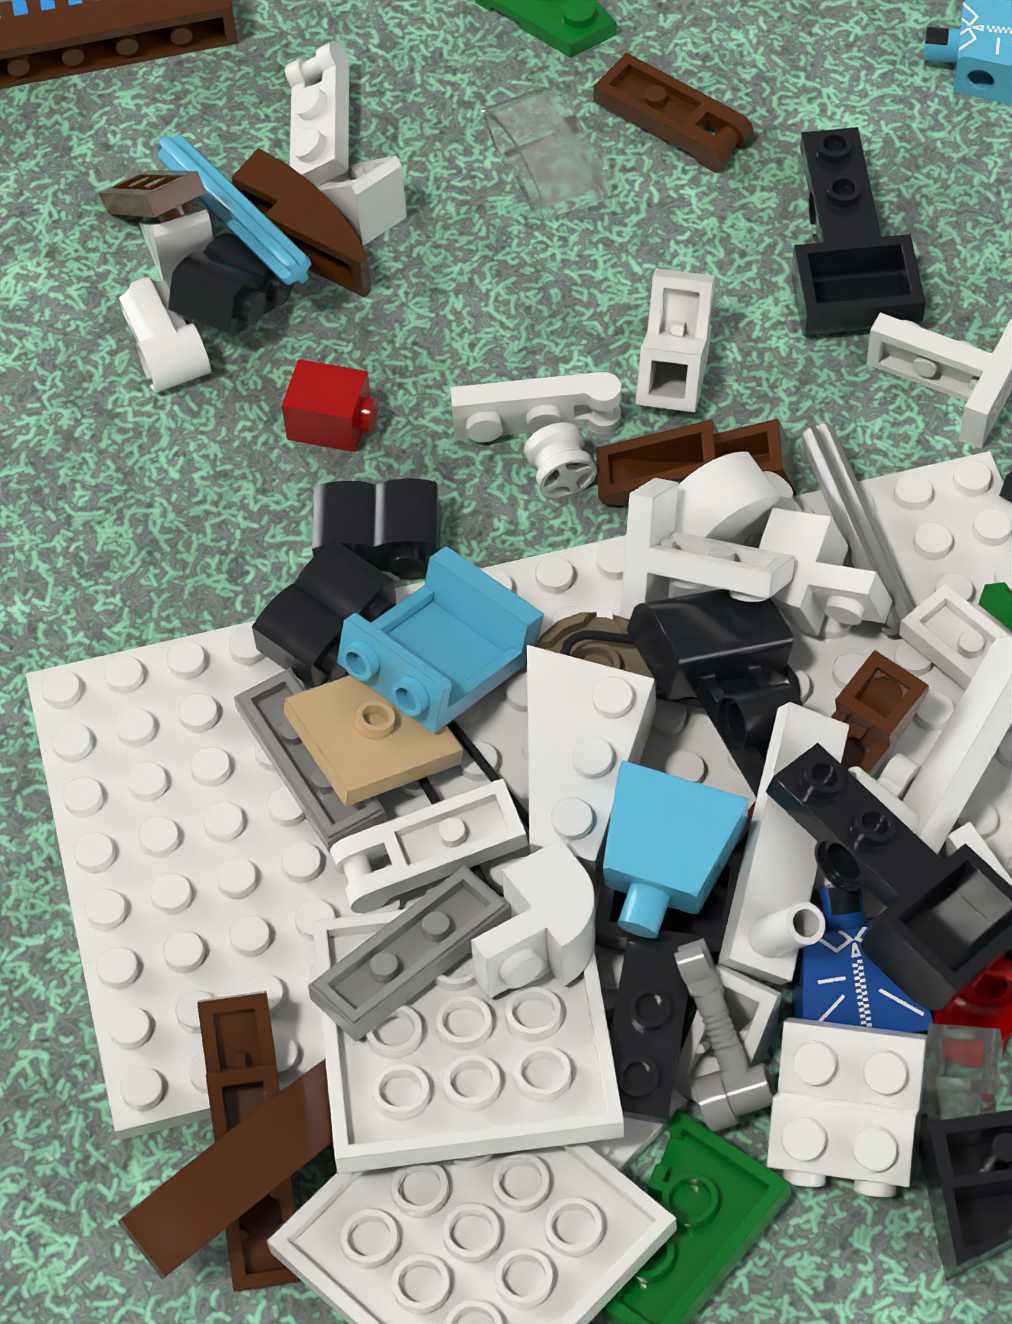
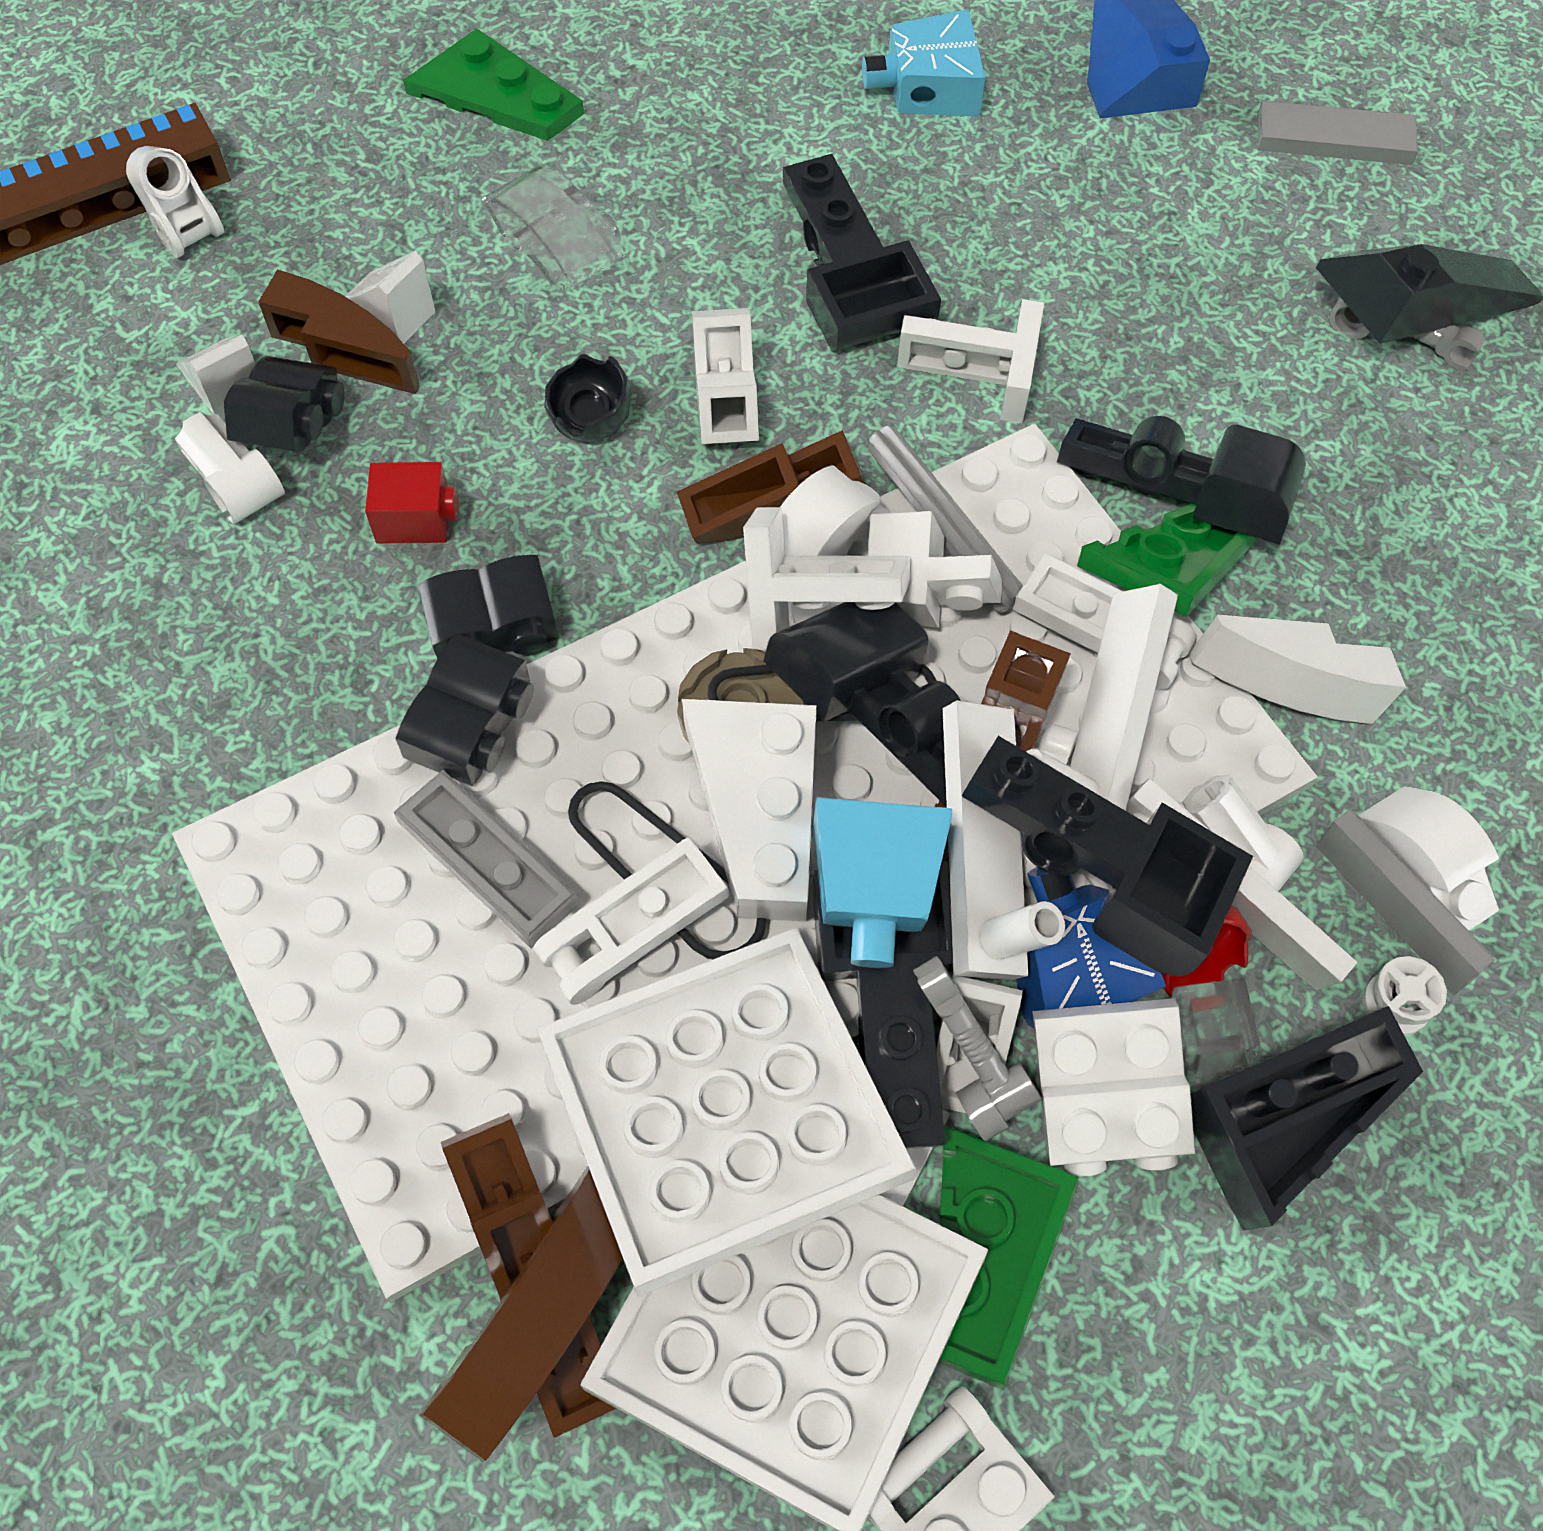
camera: 20 degrees left, 5 degrees up
plate [99,170,207,223] -> none
medium azure axle [157,134,311,285] -> none
tan plate [283,675,464,807] -> none
white plate [285,41,349,187] -> none
light grey tile [308,865,511,1042] -> none
medium azure panel [337,546,544,734] -> none
white plate [450,372,621,442] -> none
white brick [471,839,595,999] -> none
white wheel [524,422,597,499] -> none
reddish brown plate [593,52,754,173] -> none
none -> white piece [126,146,224,259]
none -> black hair [544,353,631,442]

